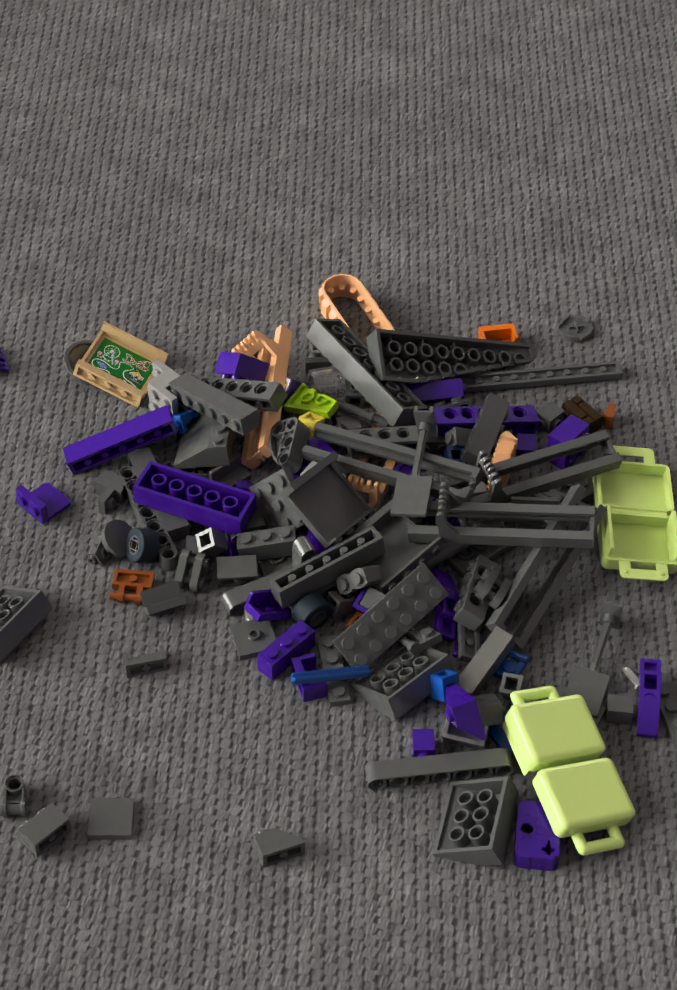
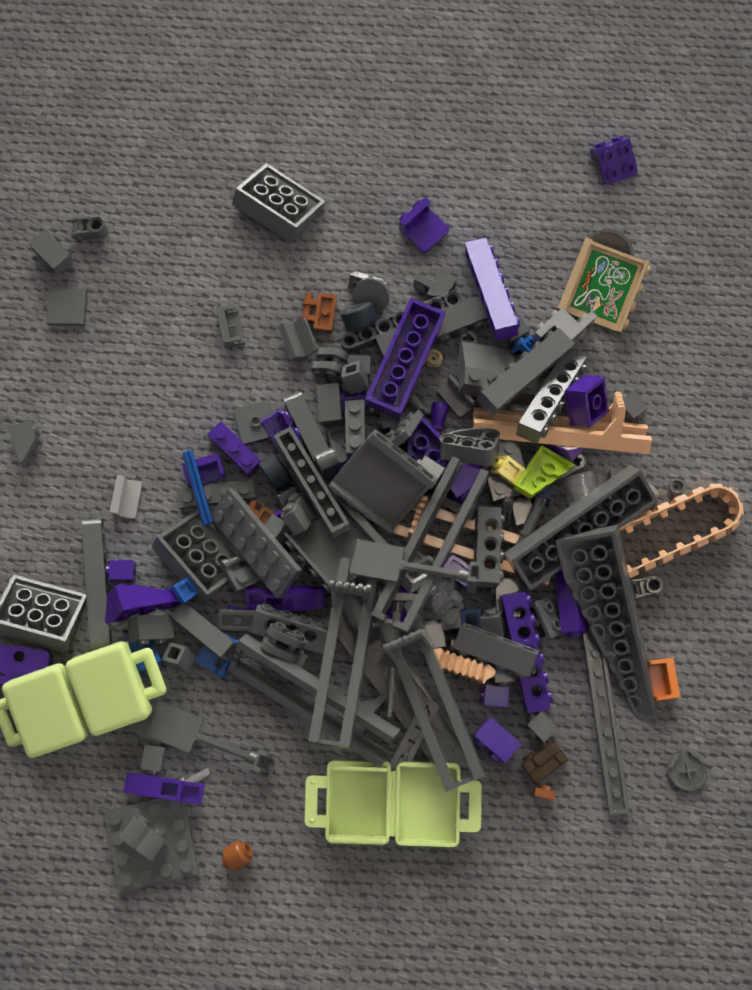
camera: 90 degrees right, 30 degrees up
none -> light grey panel [110,475,142,519]

